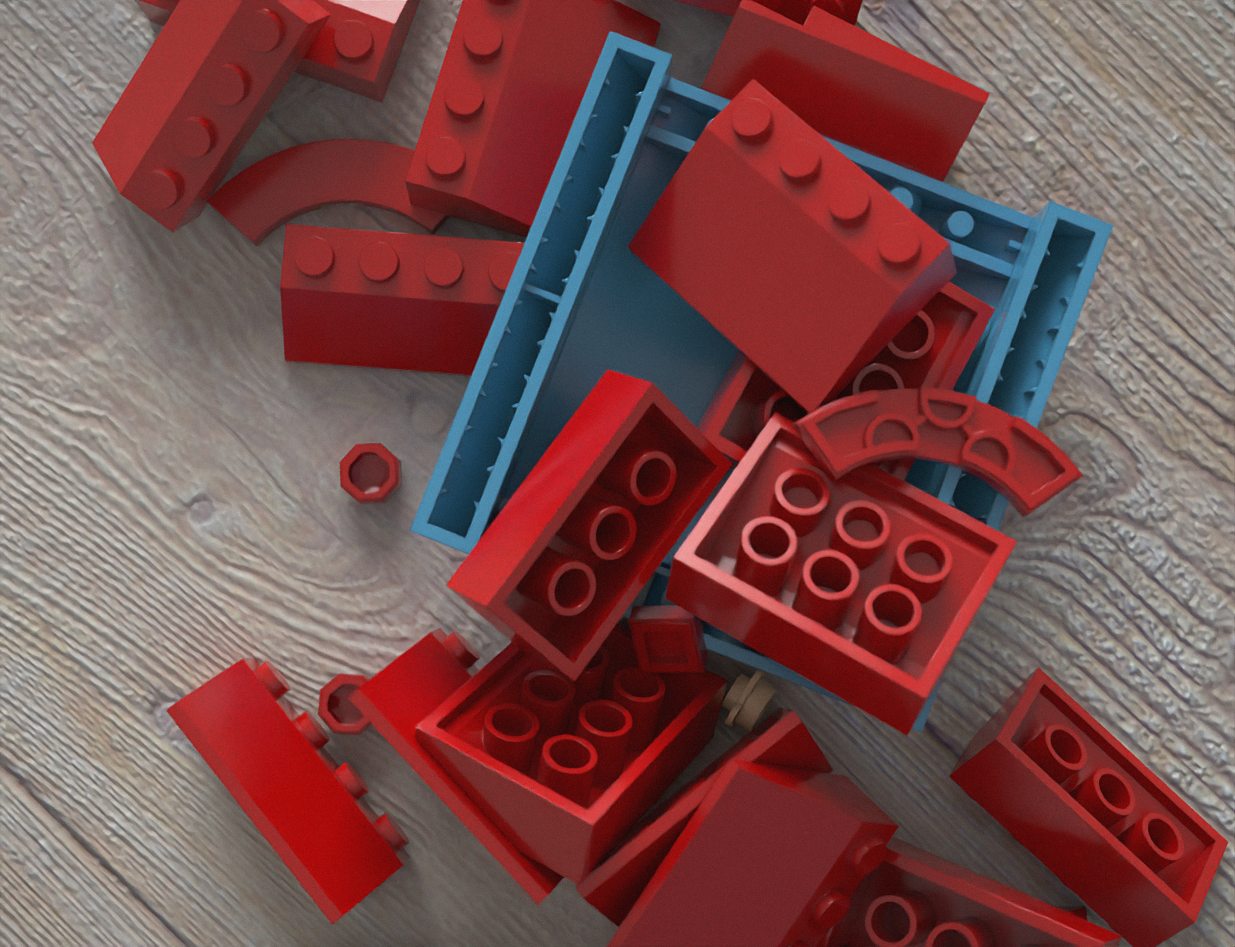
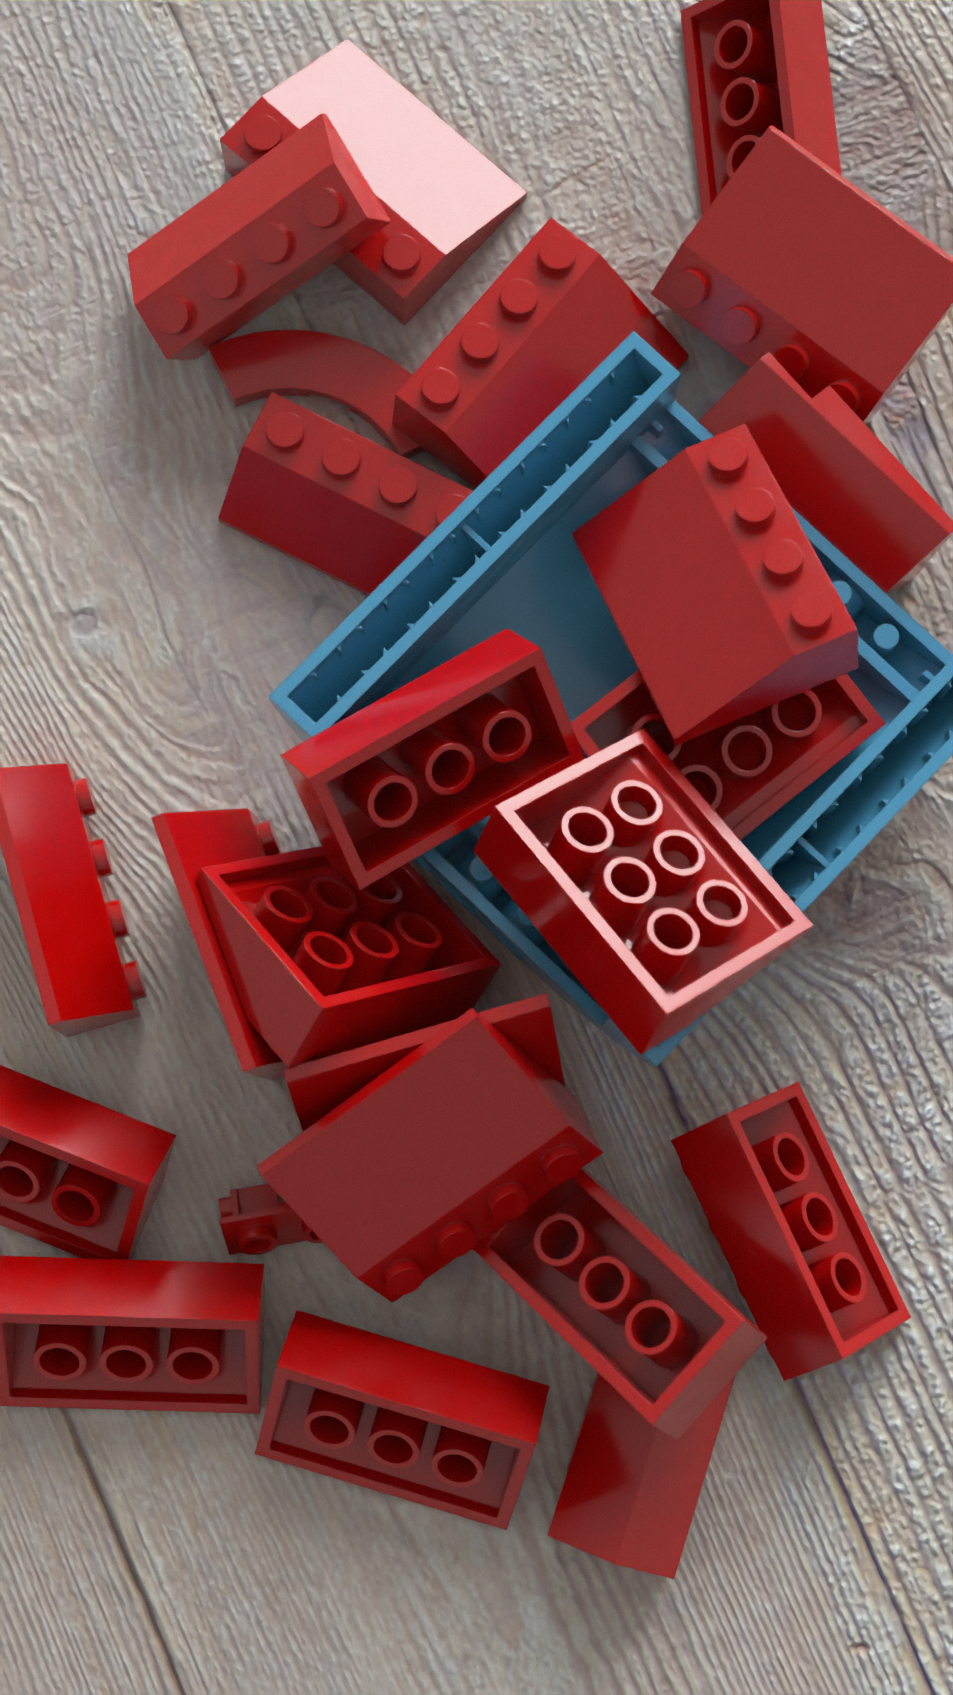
camera: 20 degrees right, 5 degrees down
red tile [318,673,372,735] -> none
red tile [339,443,402,504] -> none
red tile [628,605,708,673] -> none
light nougat plate [721,669,778,732] -> none
red tile [793,387,1084,517] -> none

